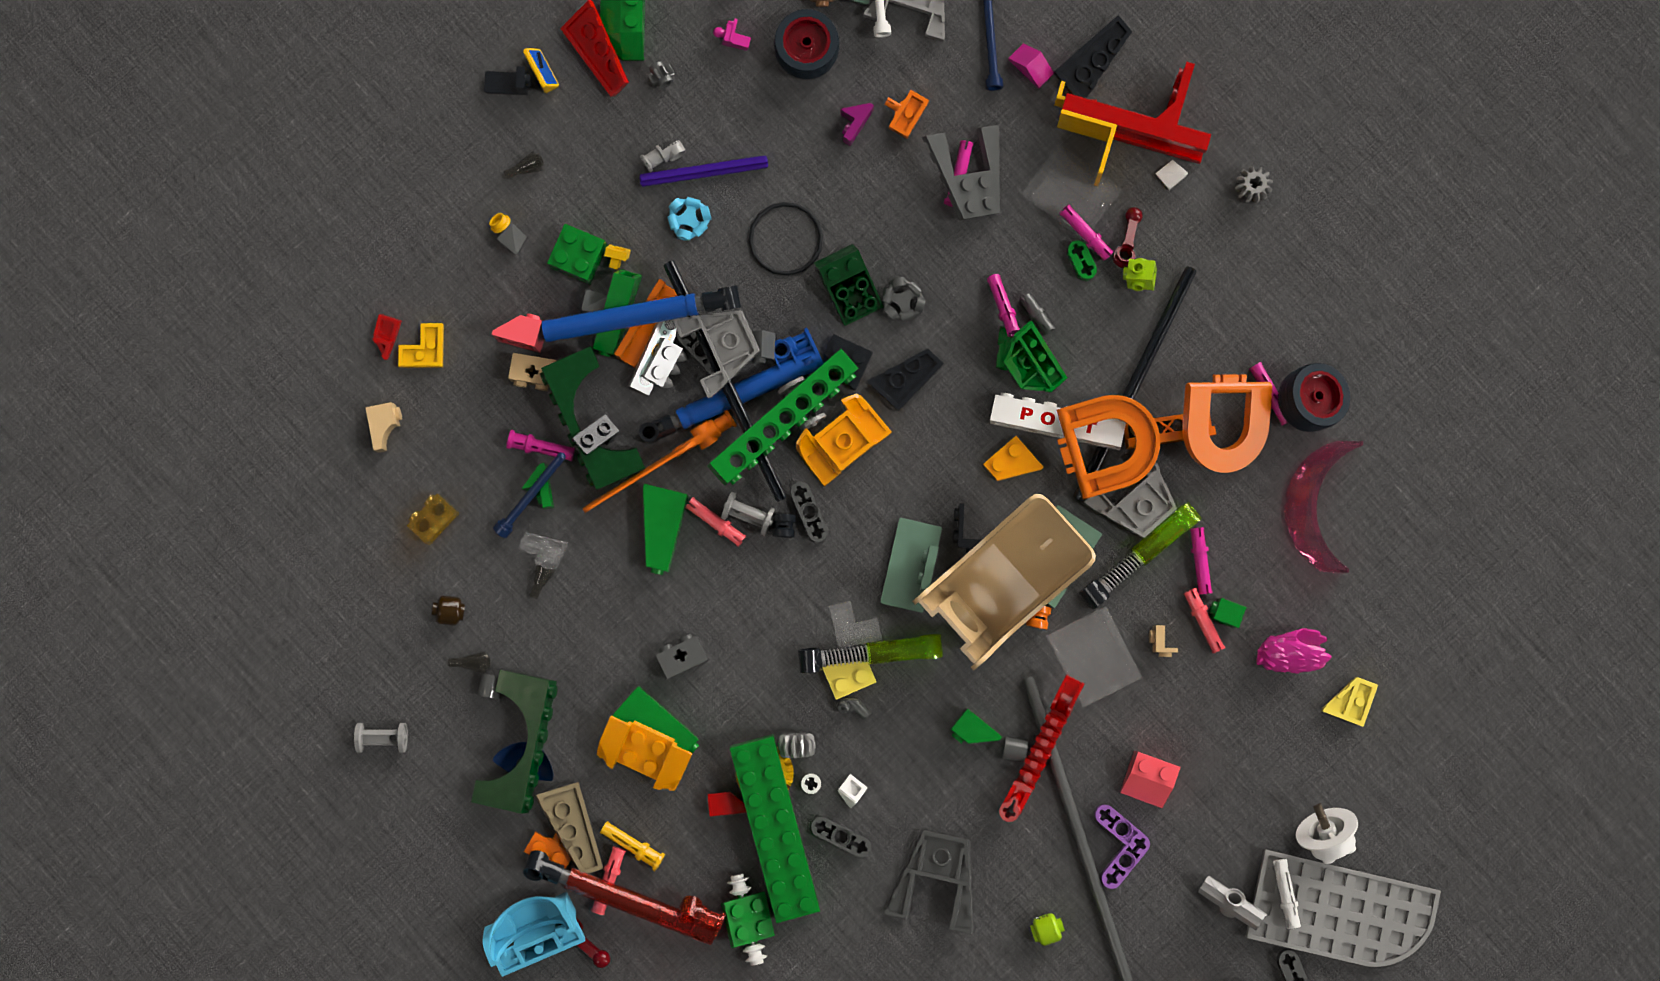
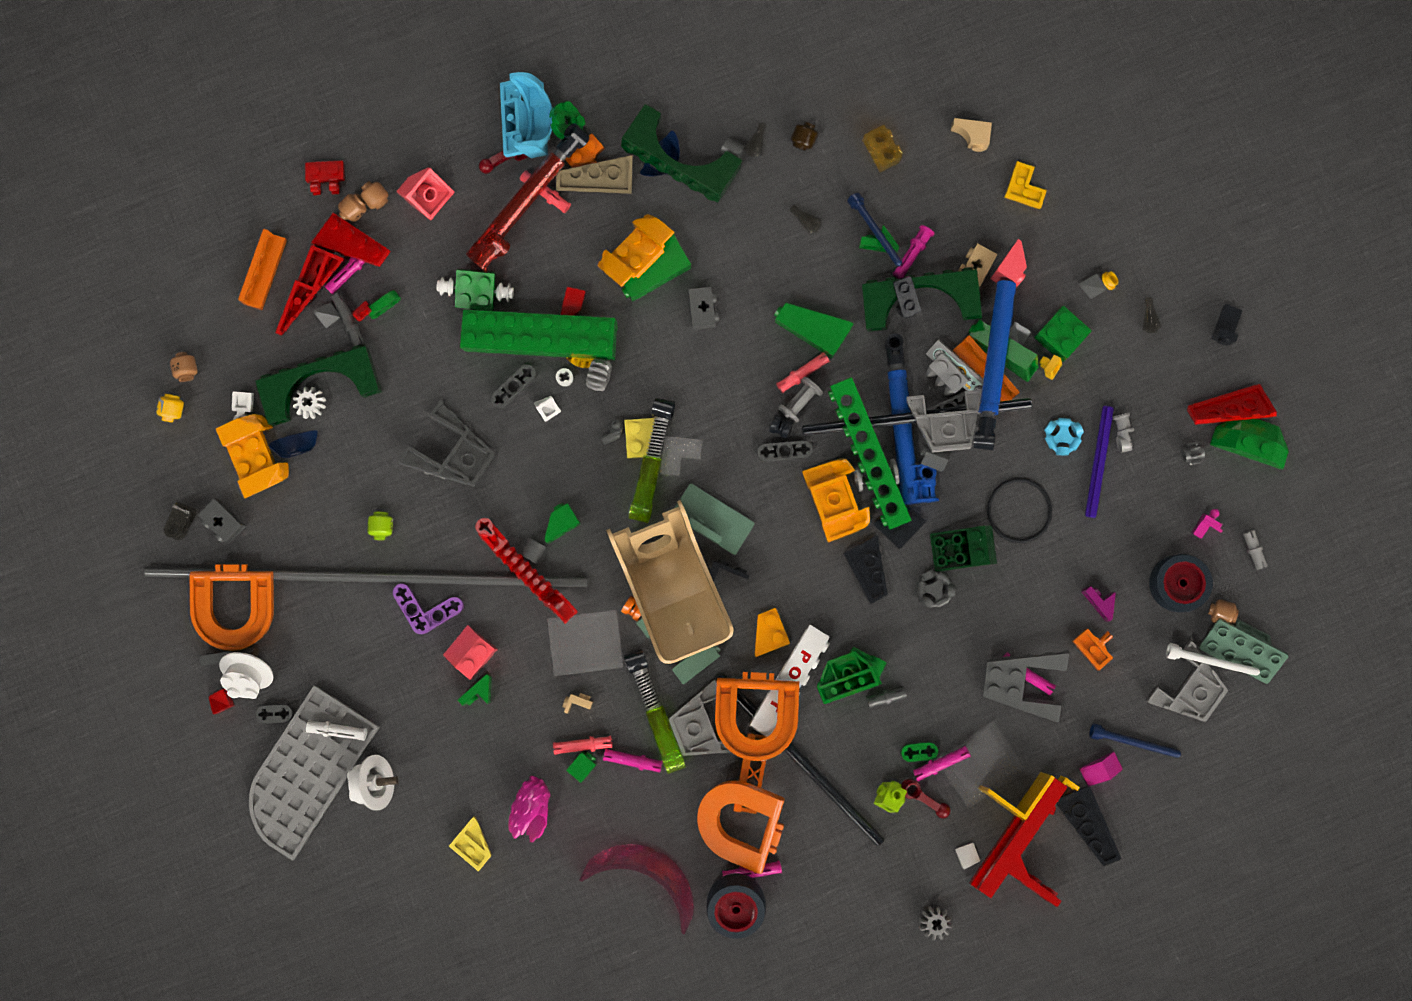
camera: 110 degrees right, 0 degrees up
light grey hose [354,723,408,753] -> none
red slope [372,314,402,360] -> none
clear plate [519,532,568,570] -> none
slope [523,48,559,93] -> none
orange piece [582,410,737,513] -> none
yellow pin [600,821,666,871] -> none
dark pink pin [987,274,1020,337] -> none
light grey piece [1198,876,1267,931] -> none
none -> green slope [458,674,492,706]
none -> green plate [549,101,585,140]

